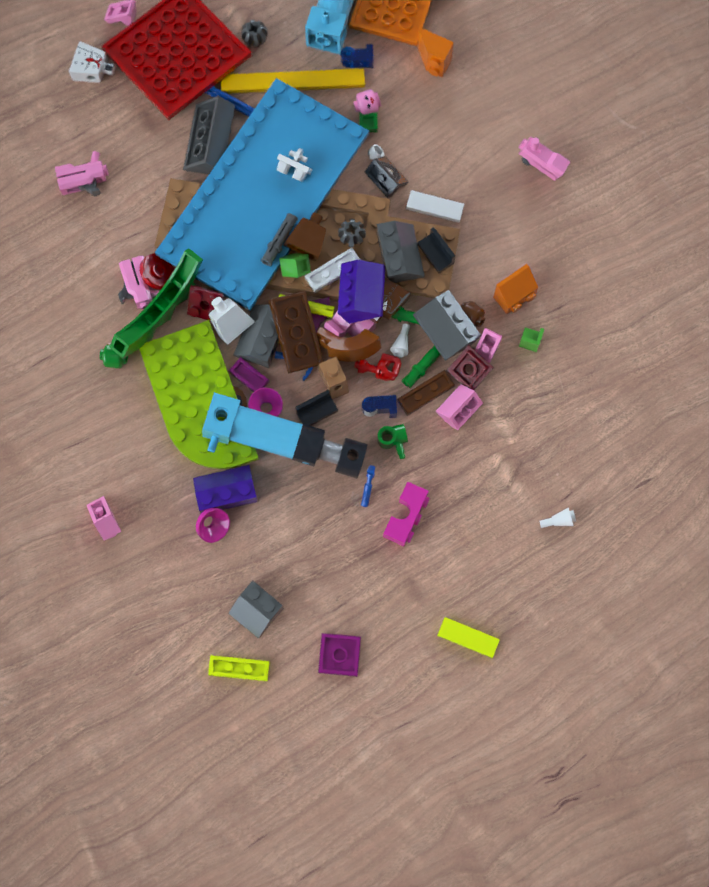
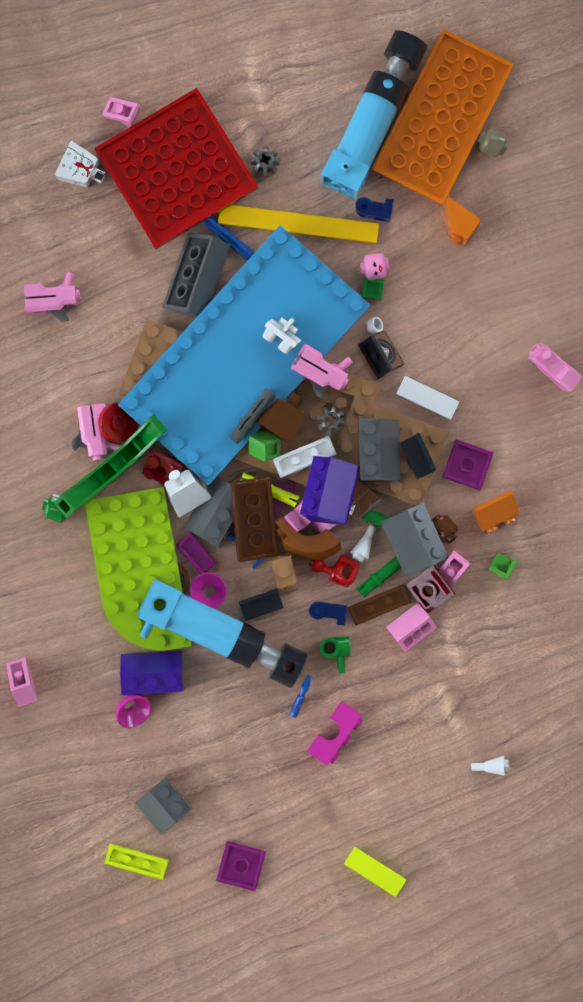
camera: 10 degrees right, 10 degrees up
none -> bright pink piece [290,344,353,399]
none -> magenta tile [442,439,494,491]

